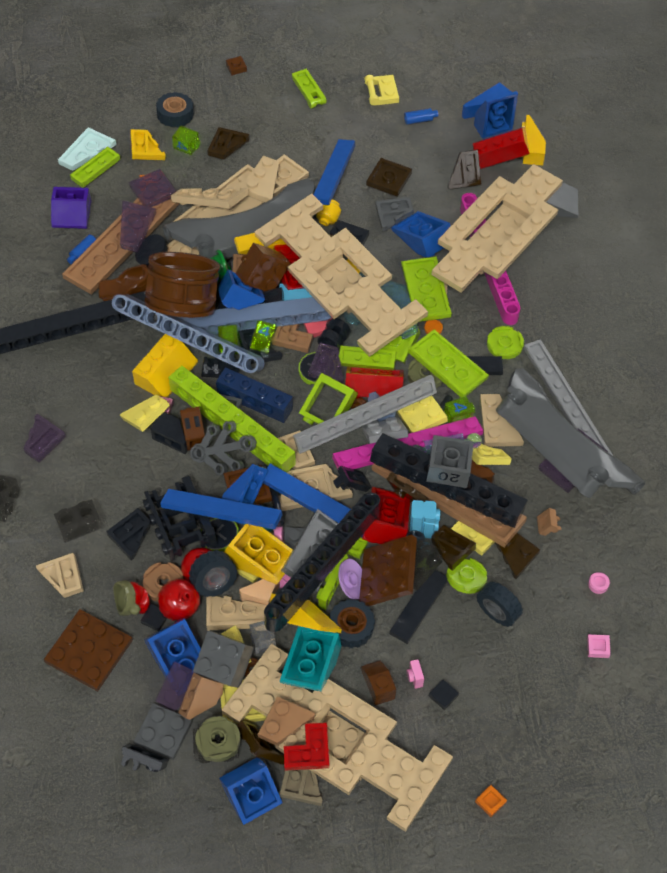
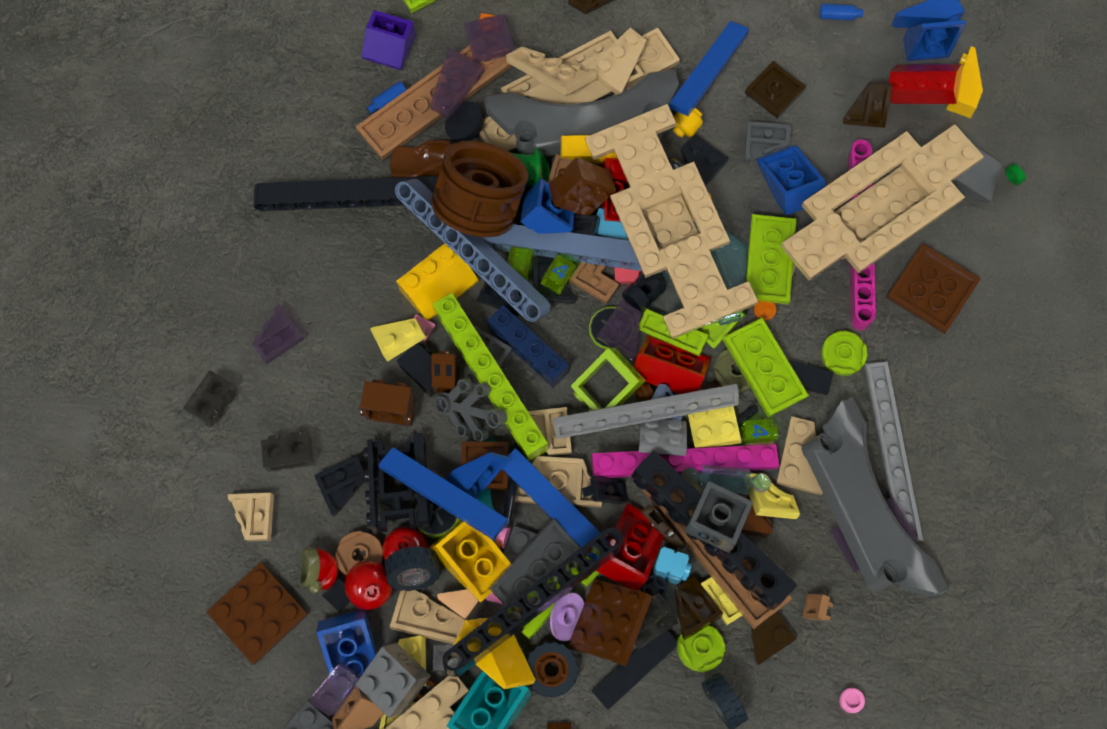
camera: 20 degrees right, 15 degrees up
none -> reddish brown brick [360,379,416,426]
none -> reddish brown plate [886,243,981,334]
none -> green tile [1005,163,1026,186]

